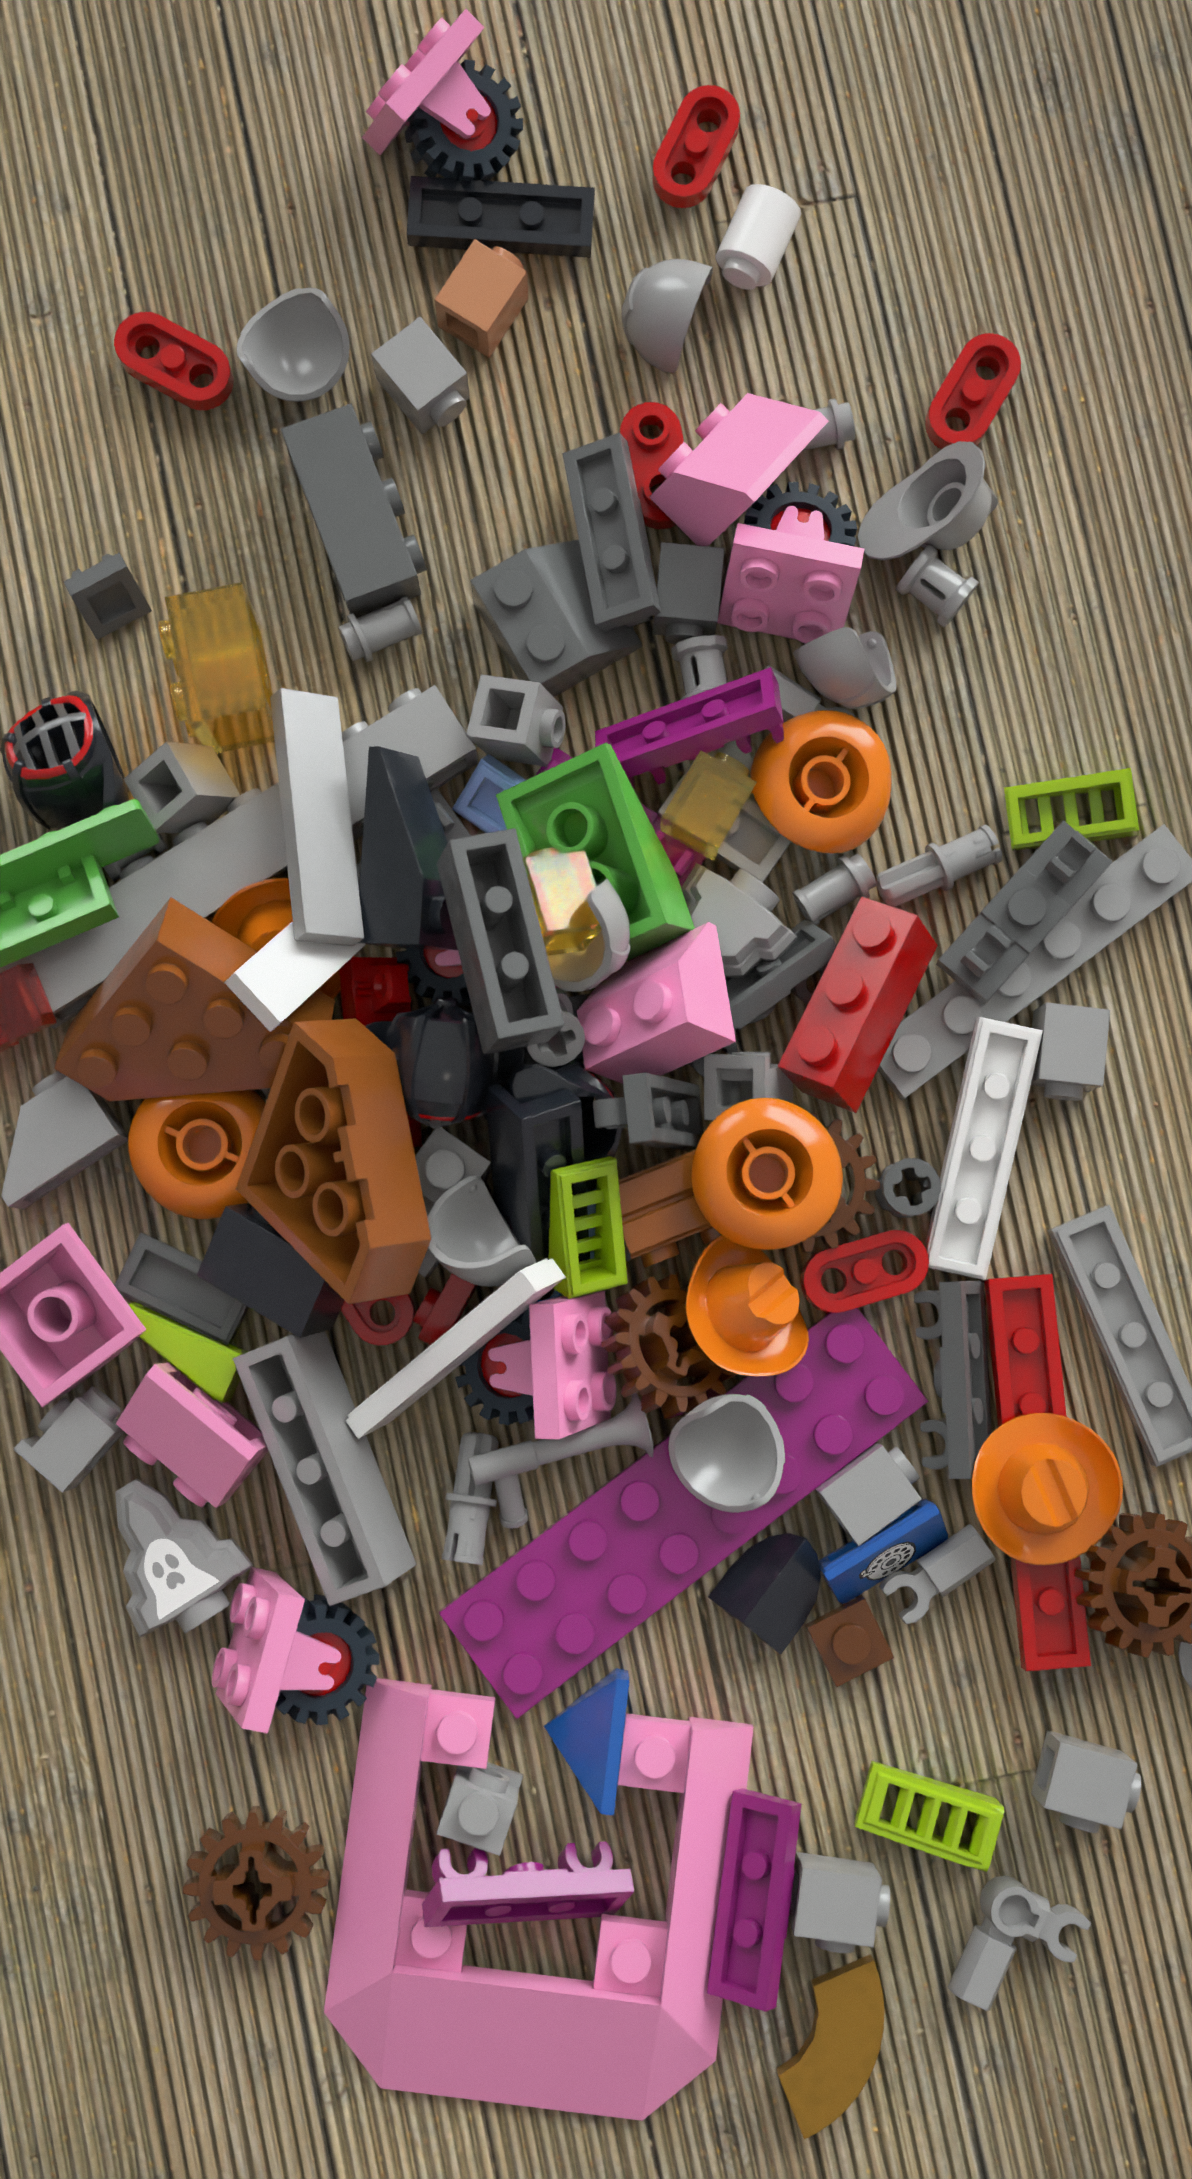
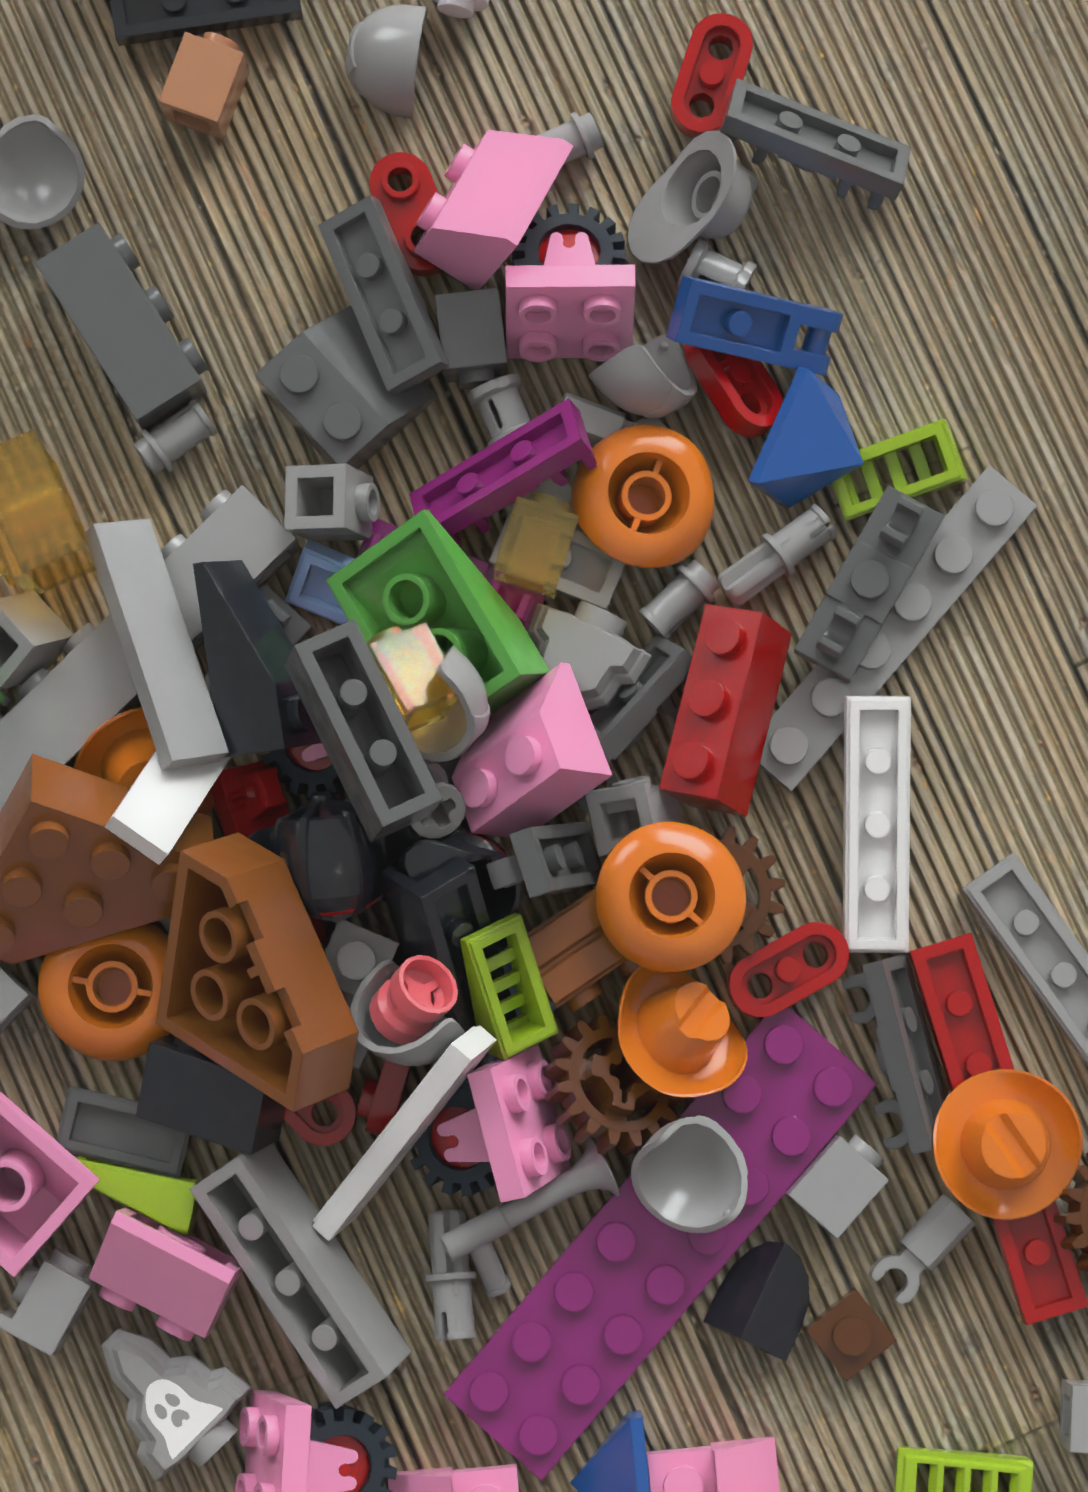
camera: 10 degrees left, 0 degrees up
light grey brick [371,317,470,434] -> none
blue slope [819,1498,948,1604] -> none
dark grey bush [875,1158,941,1218] -> none
light grey brick [1031,1002,1110,1101] -> none
none -> coral wheel [369,955,458,1045]
none -> blue plate [666,275,844,375]
none -> red plate [684,344,783,438]
none -> dark grey plate [720,78,911,210]
none -> blue slope [748,366,864,508]

